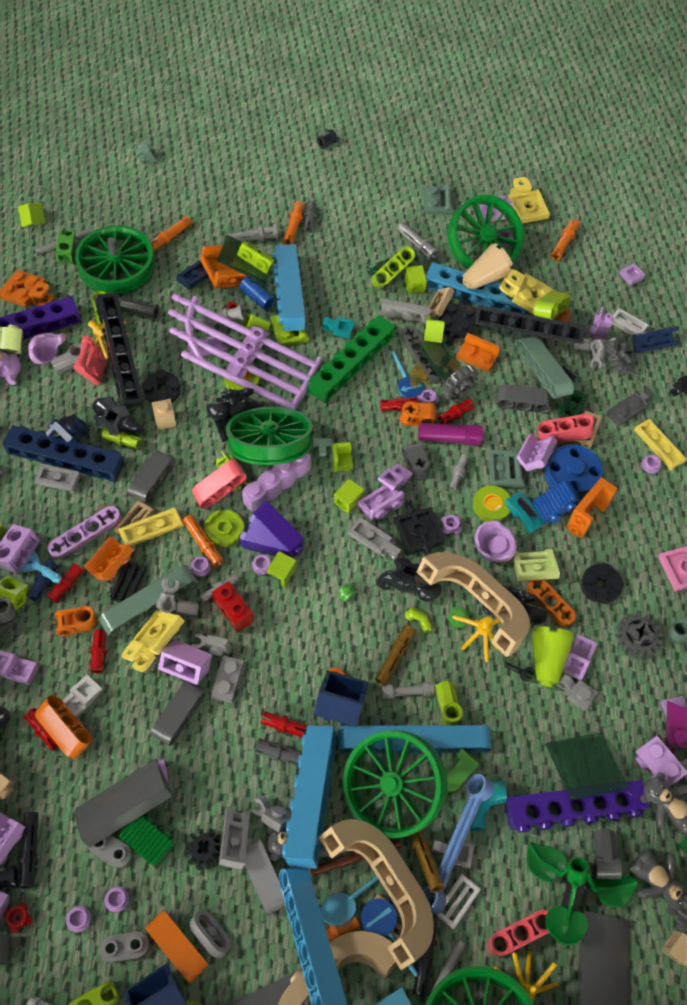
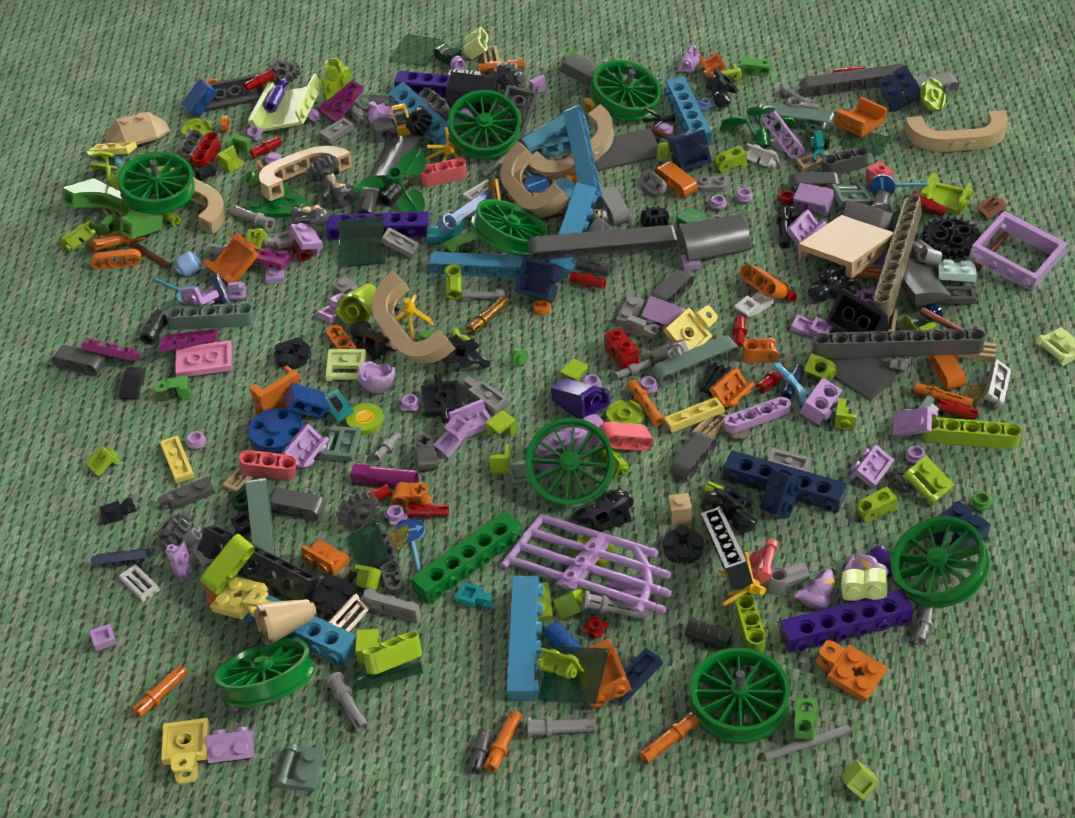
camera: 165 degrees left, 15 degrees down
light grey plate [219,807,250,870] -> none
dark grey gear [615,612,664,659] -> none
none -> light grey plate [380,228,419,258]
none -> dark grey beam [527,225,679,260]

